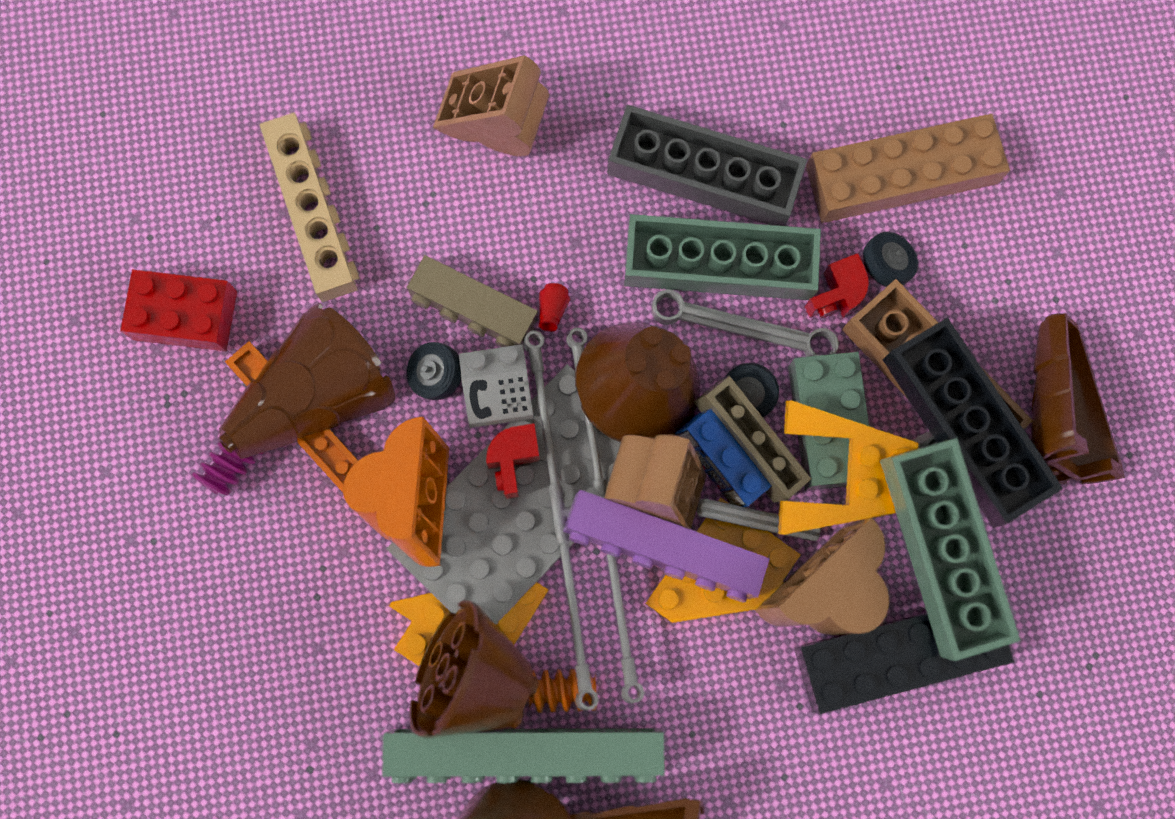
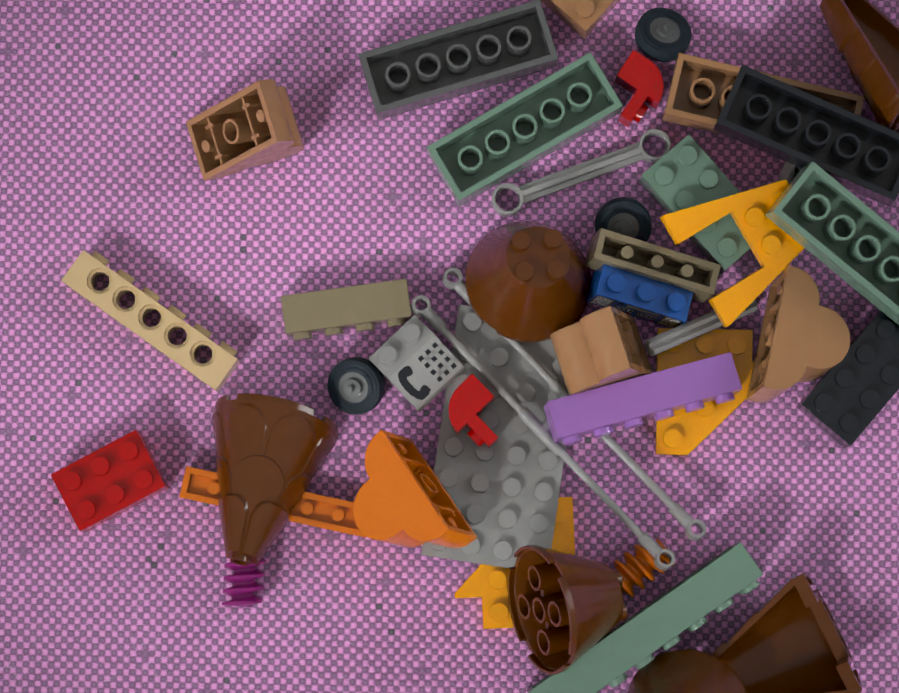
camera: 30 degrees left, 5 degrees up
red cone [539,283,570,332] -> none

